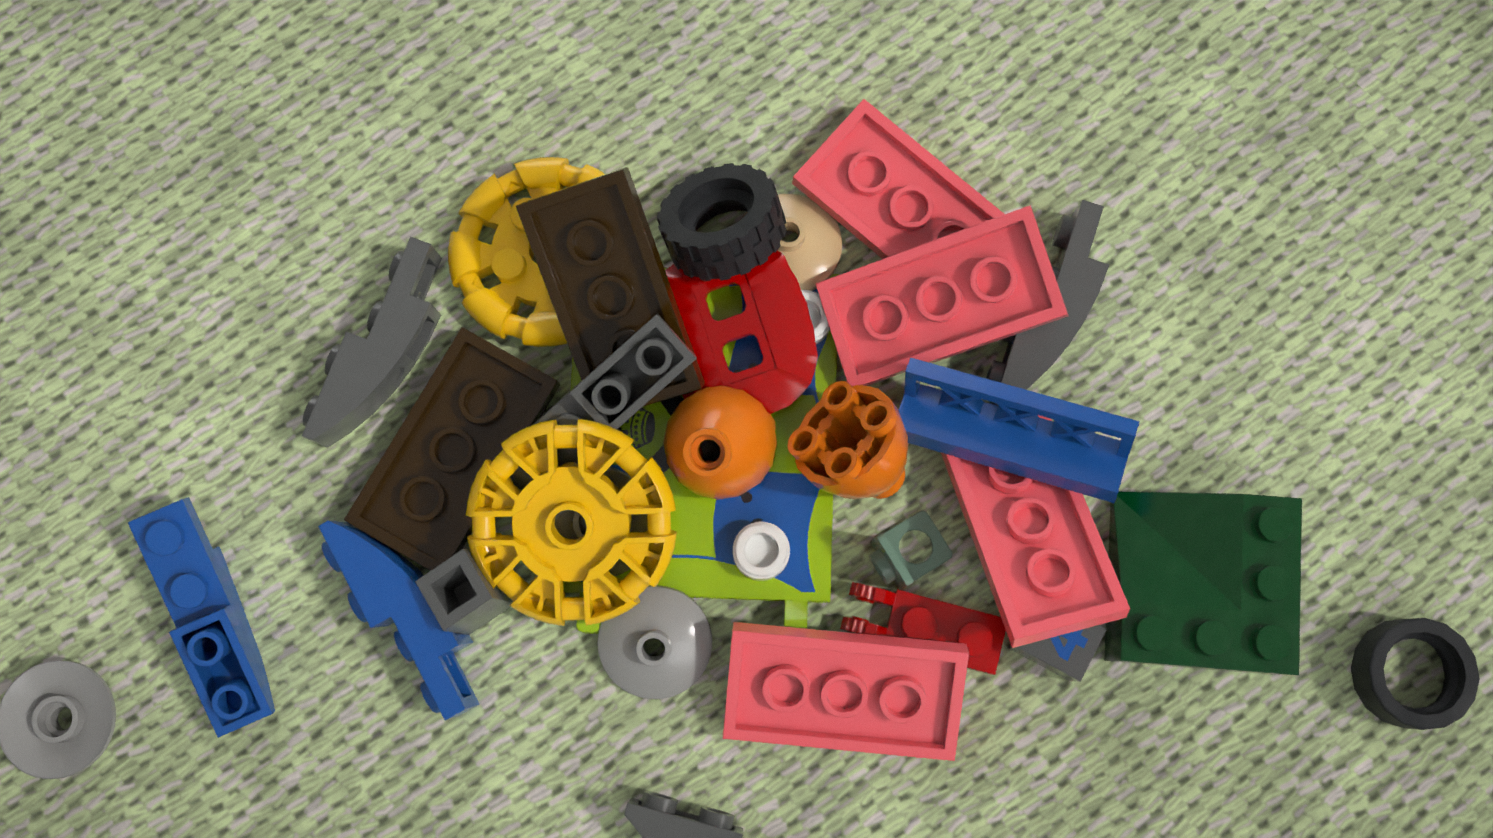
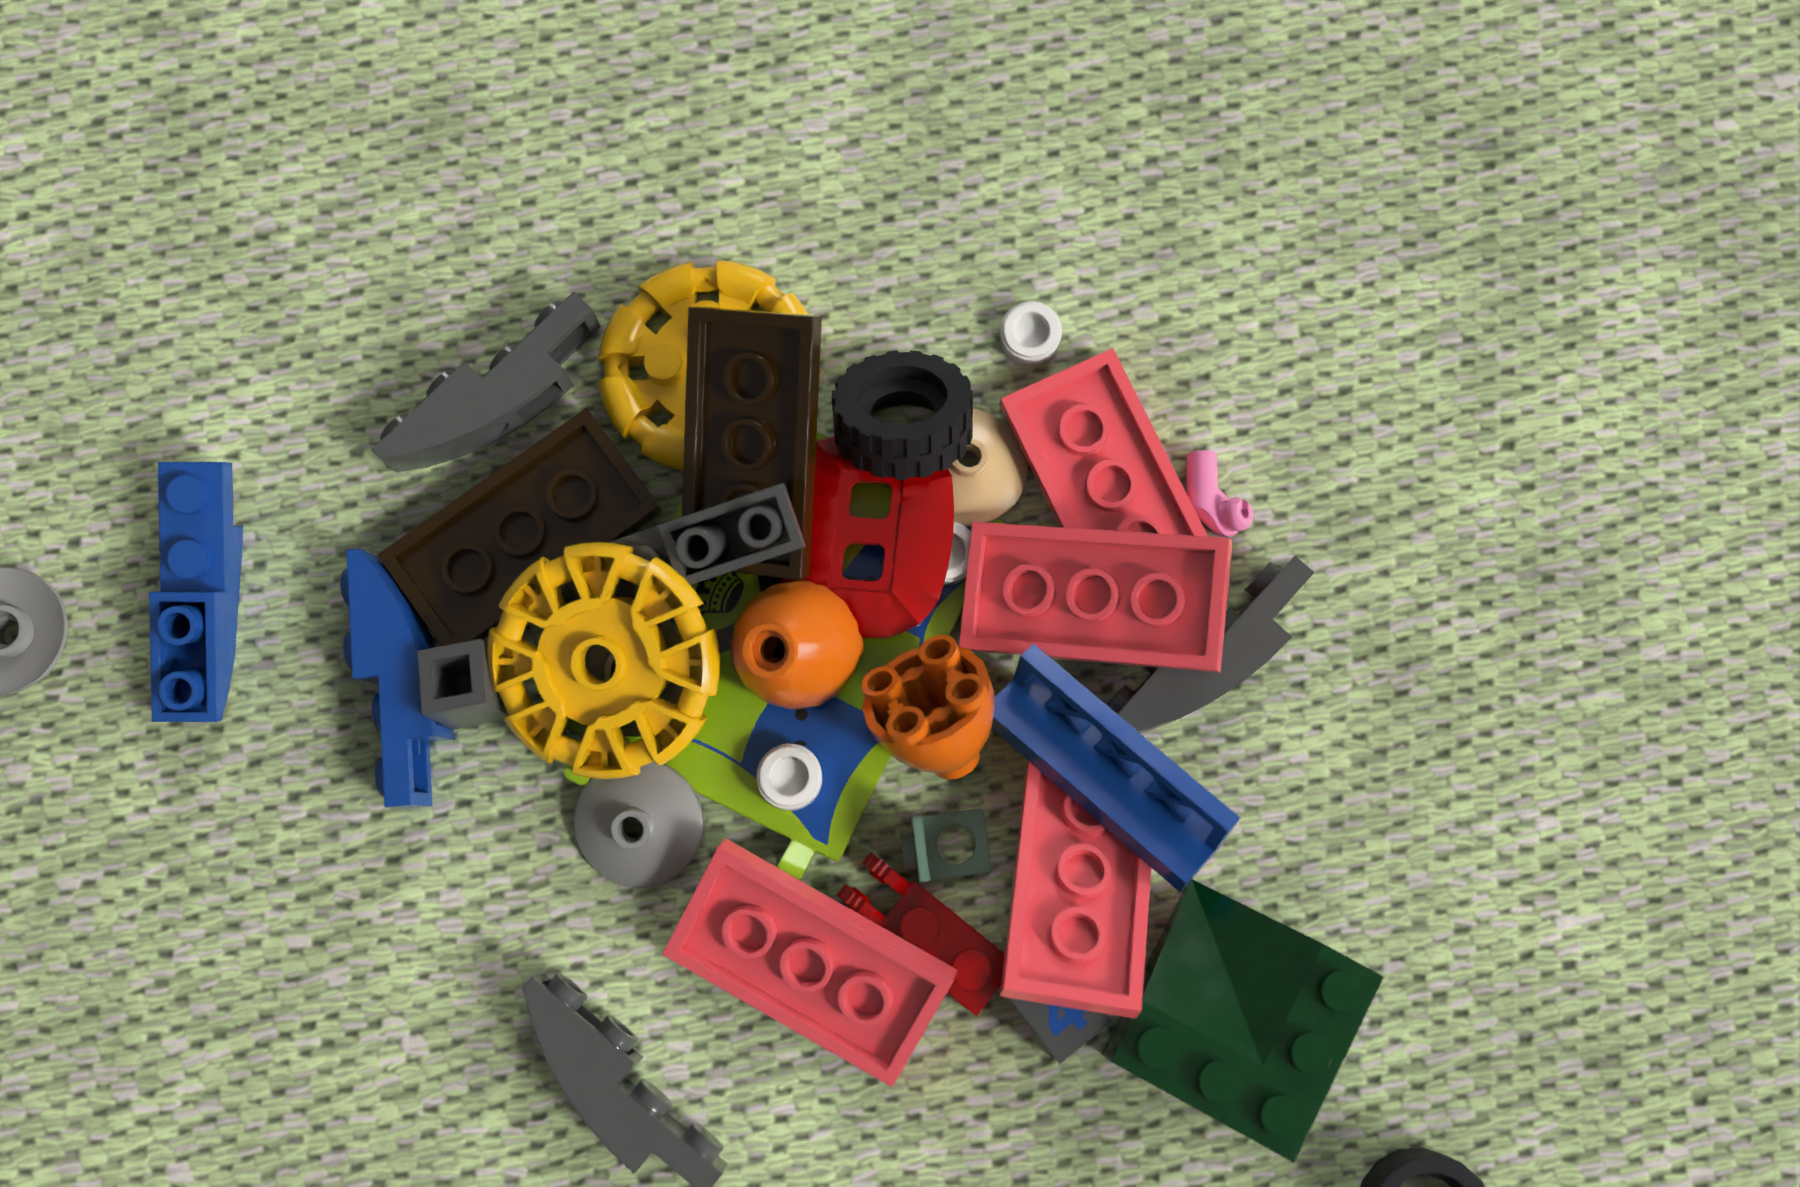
camera: 20 degrees right, 0 degrees up
none -> white tile [999,301,1062,366]
none -> bright pink arm [1186,450,1253,536]

